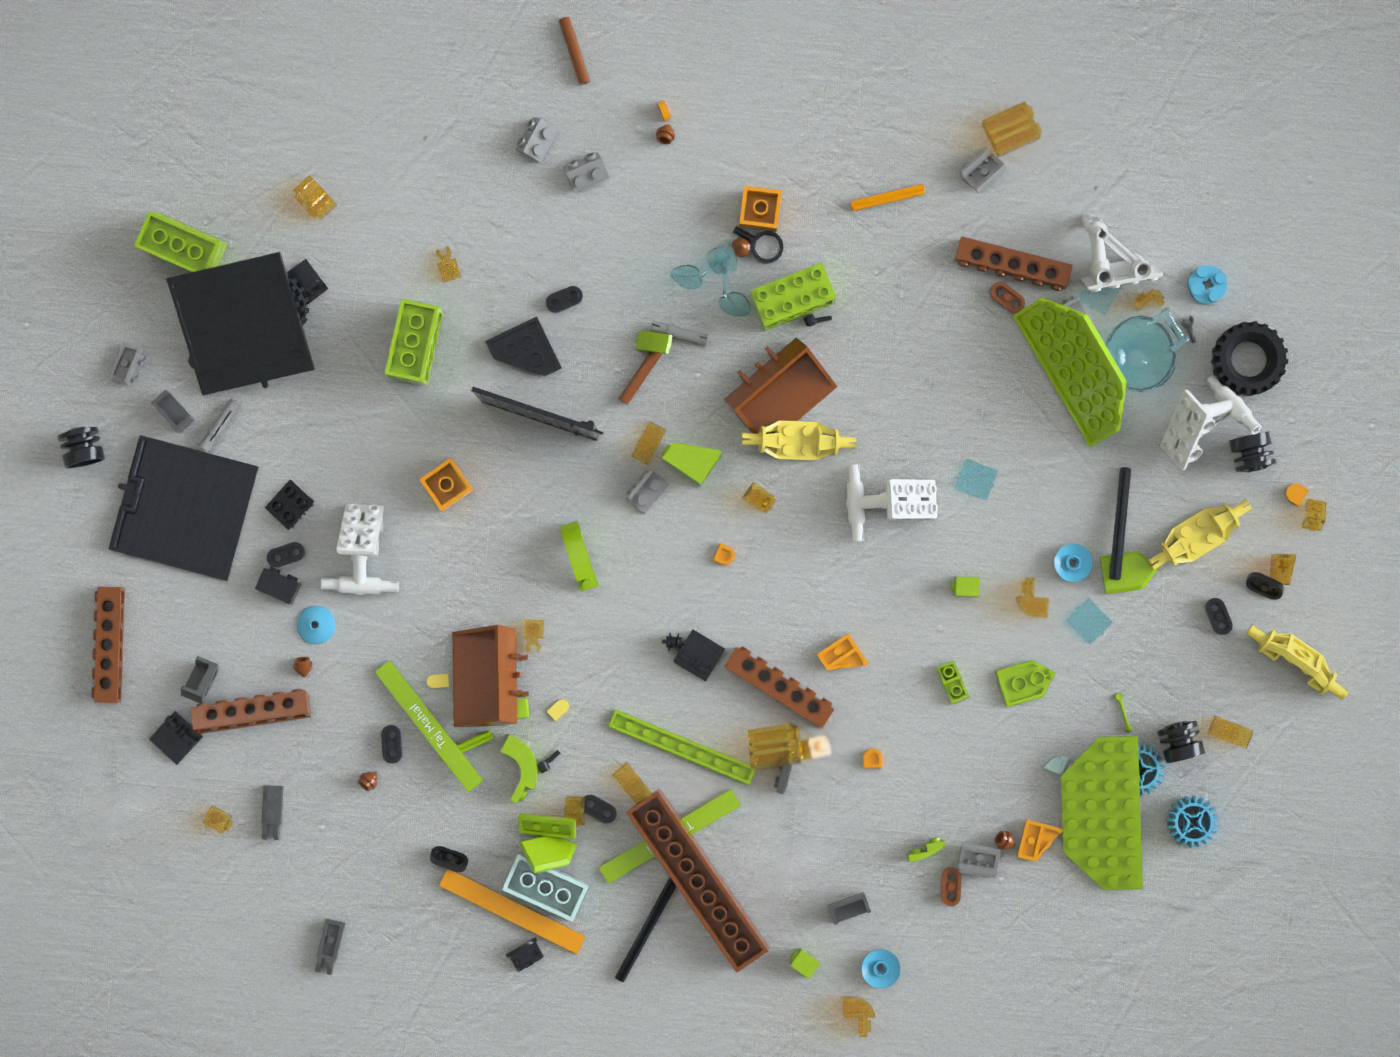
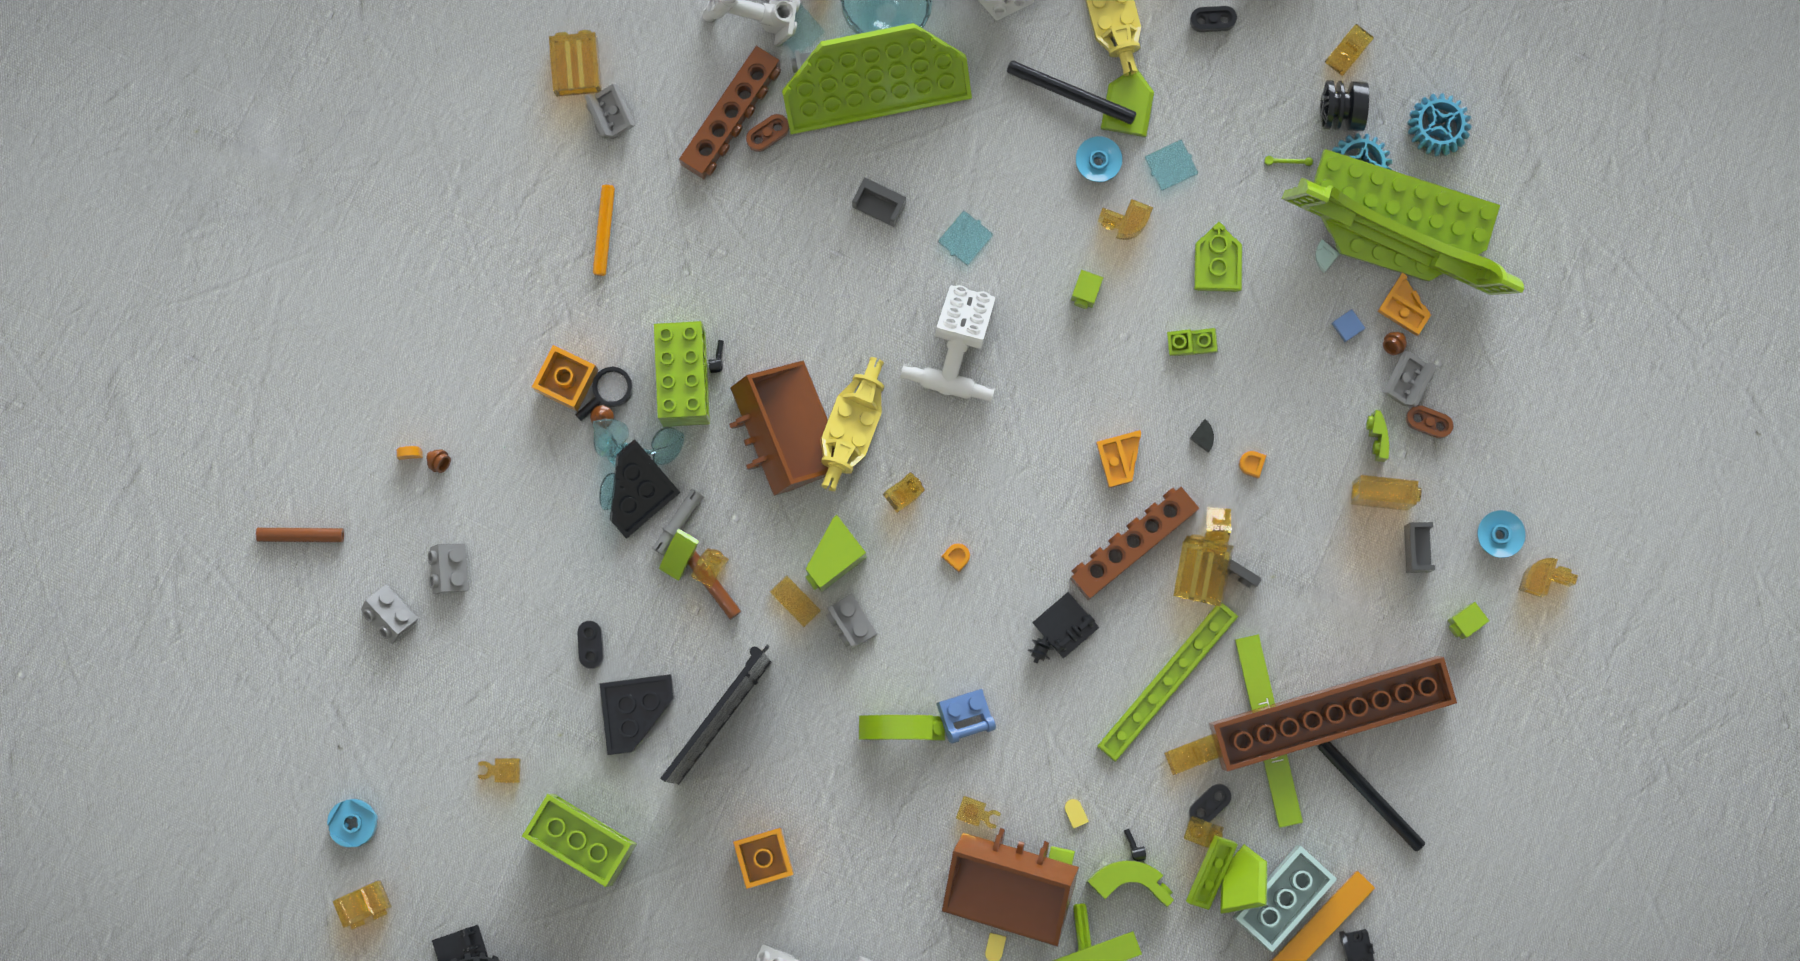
camera: 75 degrees left, 5 degrees down
none -> medium azure plate [327,799,378,847]
none -> black plate [610,439,681,539]
none -> clear yellow bracket [691,548,729,587]
none -> dark grey panel [852,177,906,227]
none -> medium blue plate [936,689,996,744]
none -> pearl dark grey tile [1190,419,1214,452]
none -> lime piece [1281,178,1524,295]
none -> medium blue tile [1331,309,1365,342]
none -> clear yellow brick [1351,475,1422,511]

